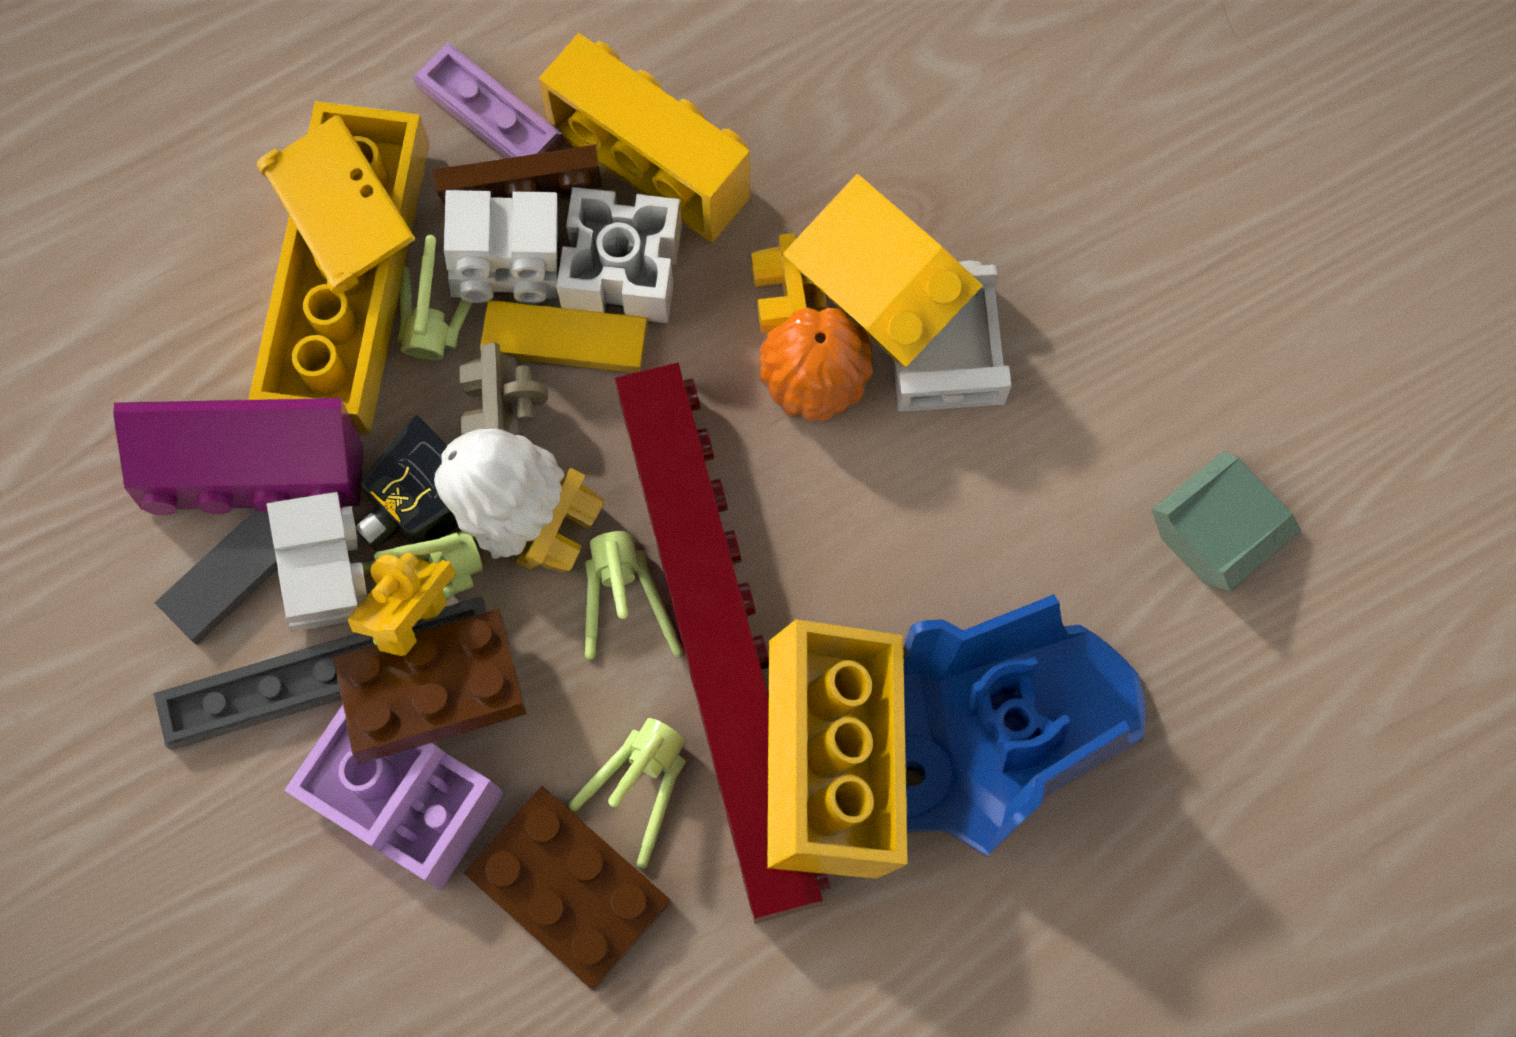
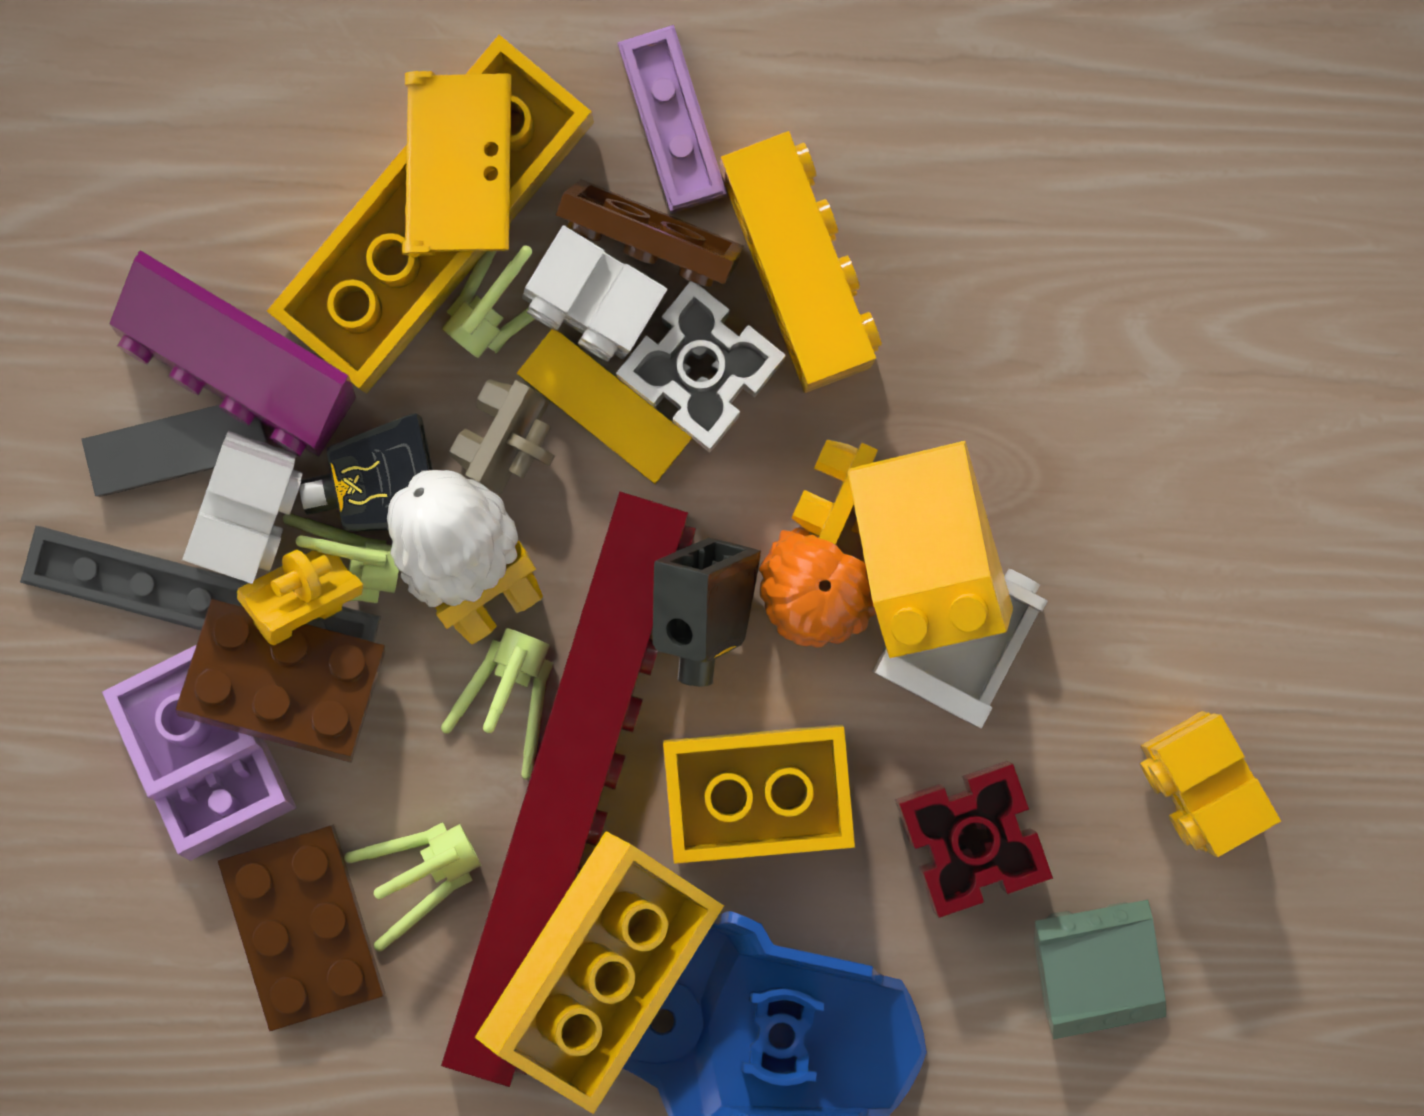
camera: 30 degrees right, 15 degrees up
none -> pearl dark grey torso [653,537,761,687]
none -> yellow brick [663,724,855,864]
none -> dark red brick [895,761,1053,918]
none -> yellow brick [1139,711,1281,858]

